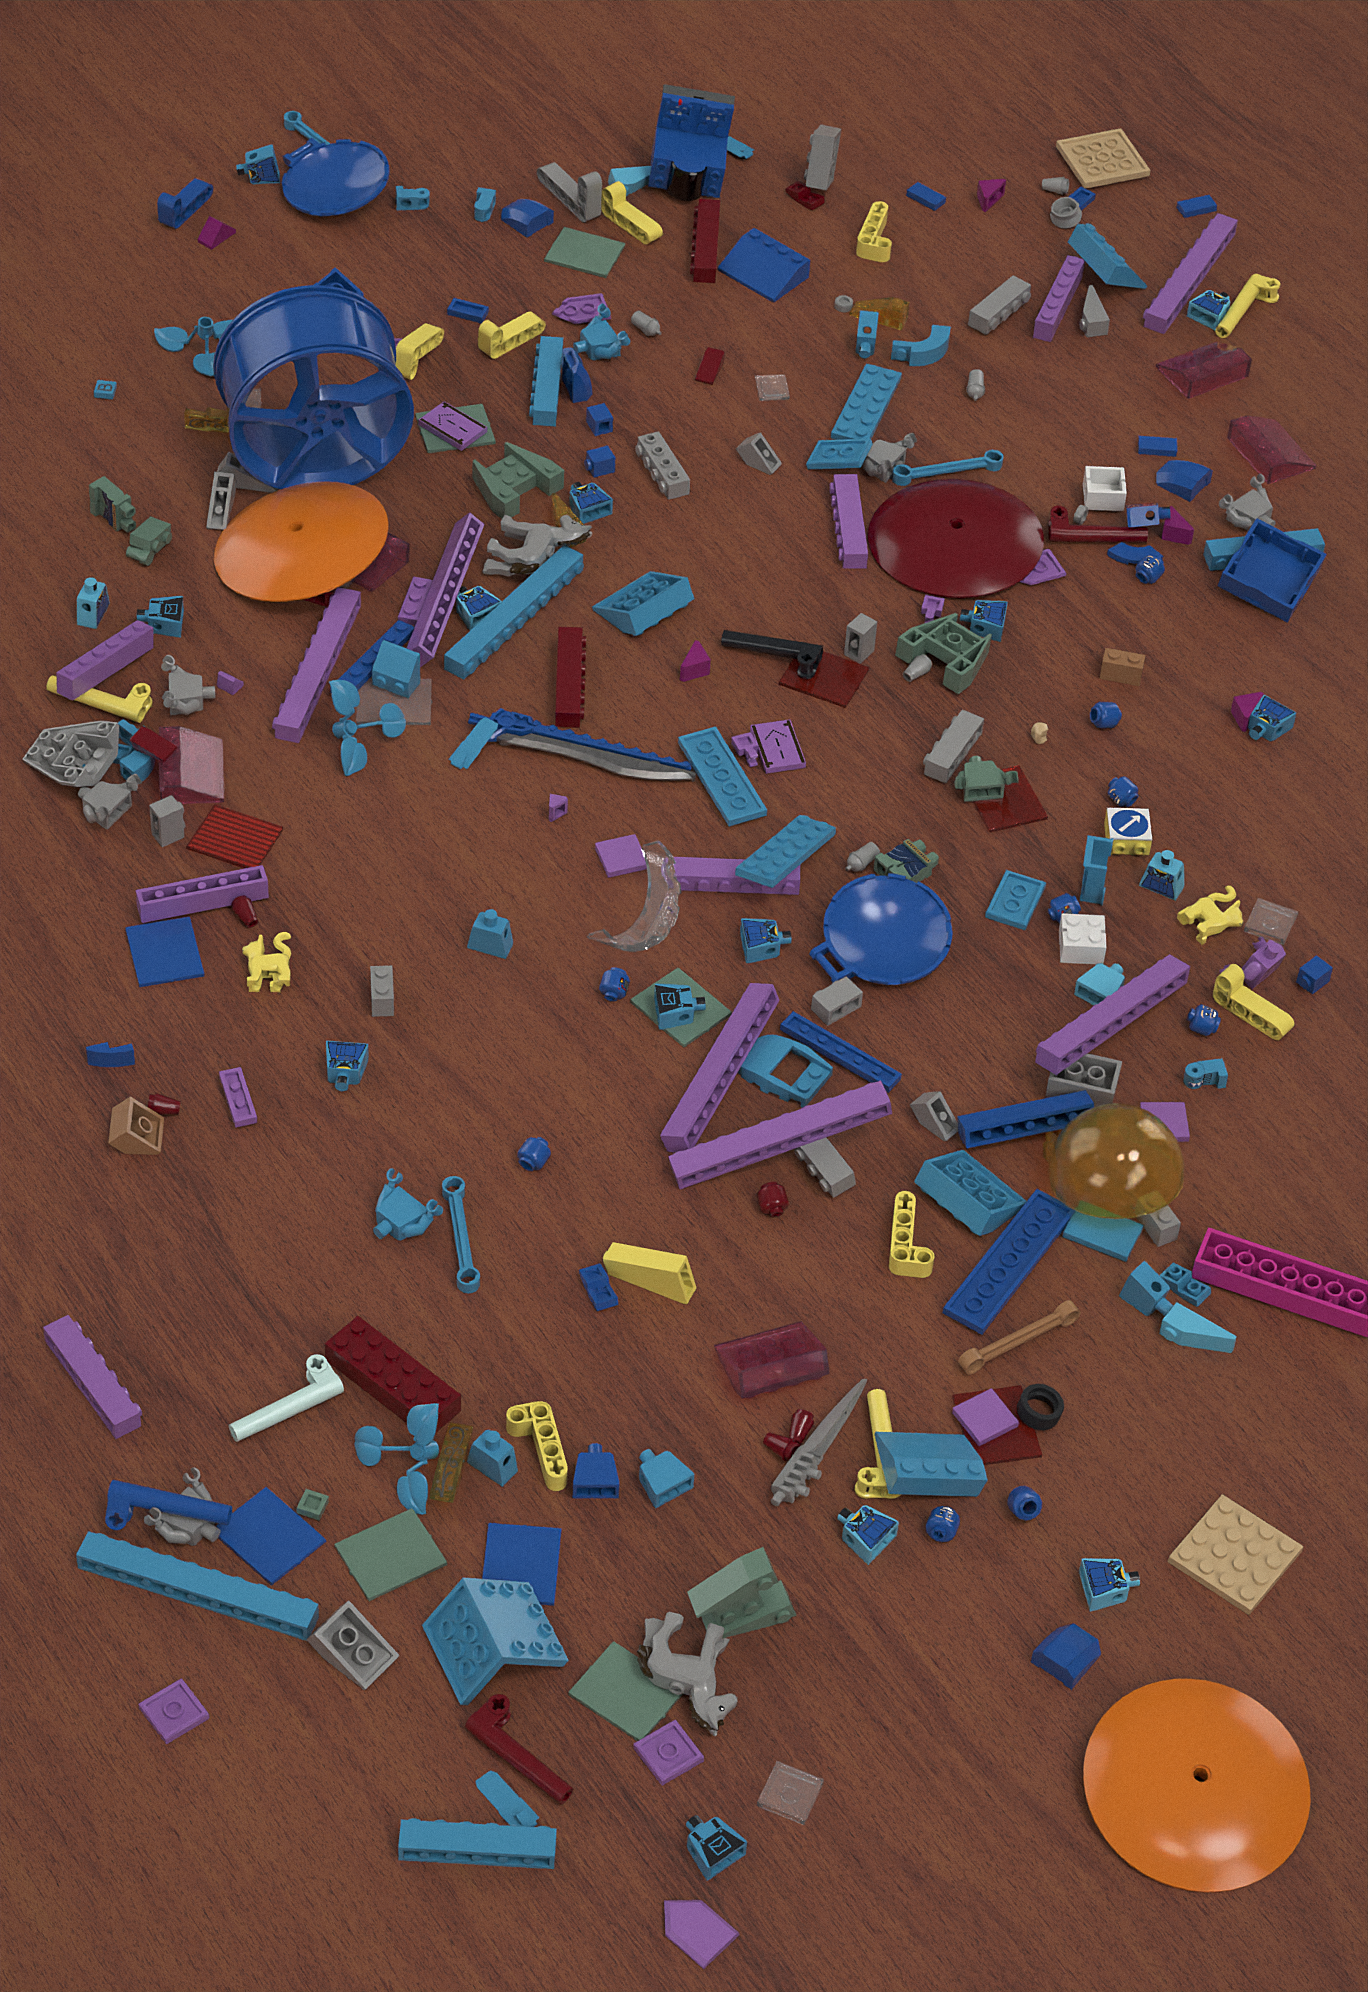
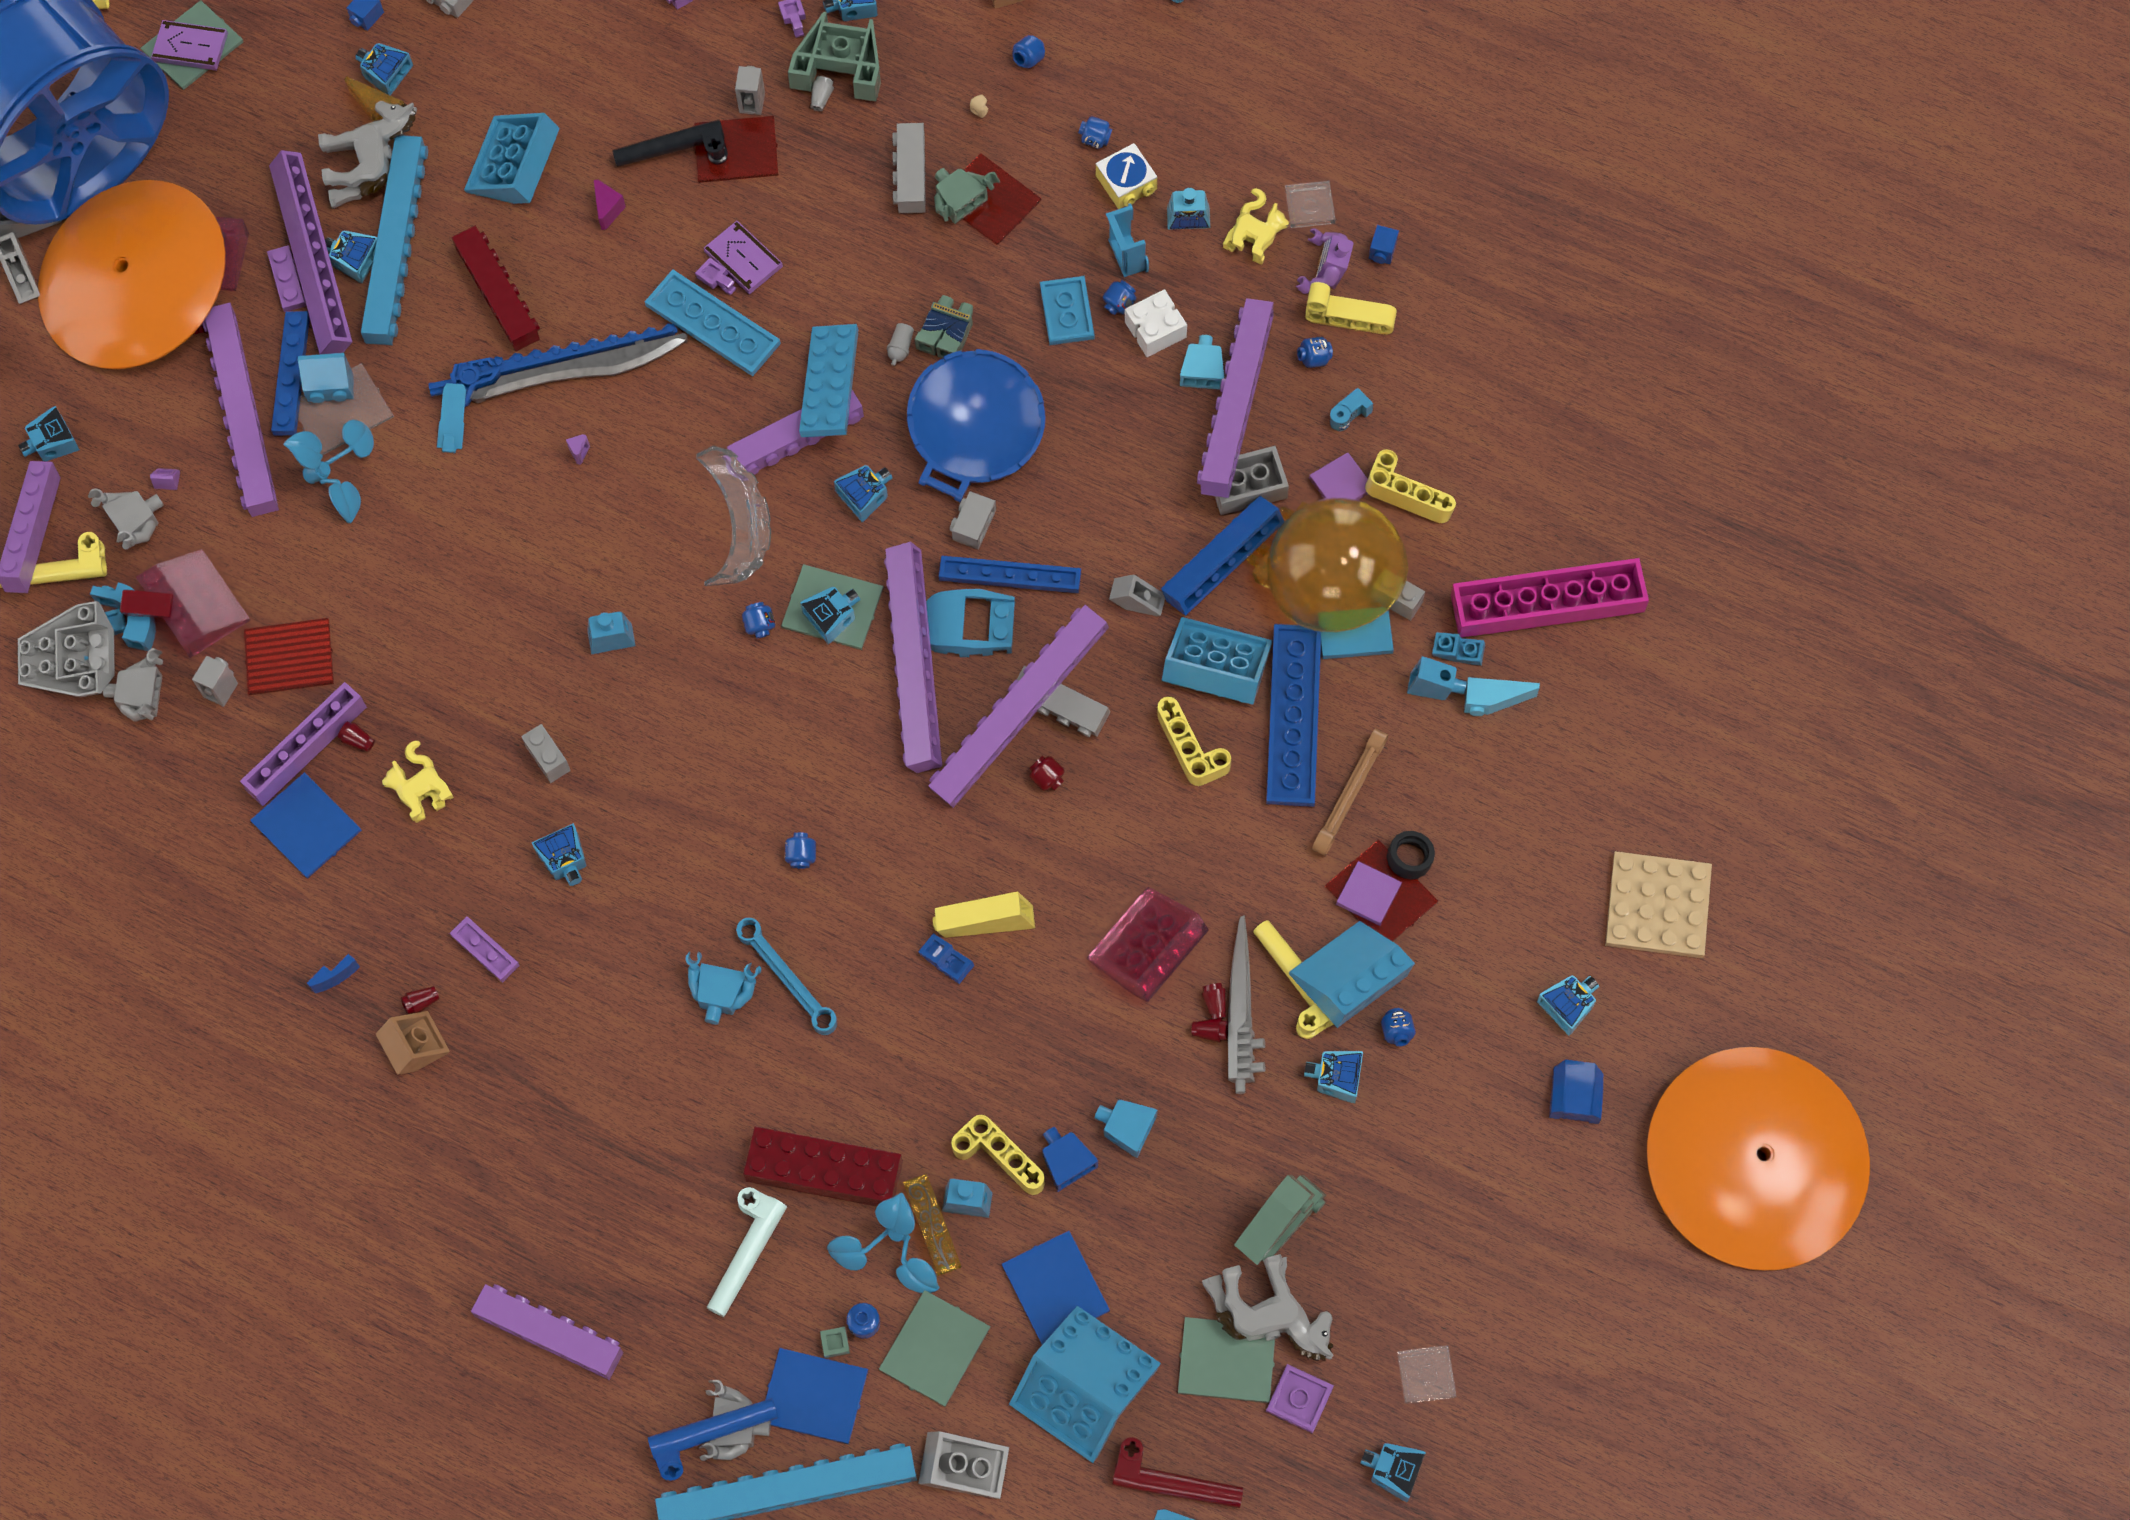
camera: 25 degrees left, 20 degrees up
sand green wedge [472,442,564,519] -> none
medium lavender tile [595,834,649,878] -> none
blue head [1008,1486,1042,1520] -> none
none -> blue head [847,1303,880,1339]
none -> light yellow beam [1365,449,1456,523]

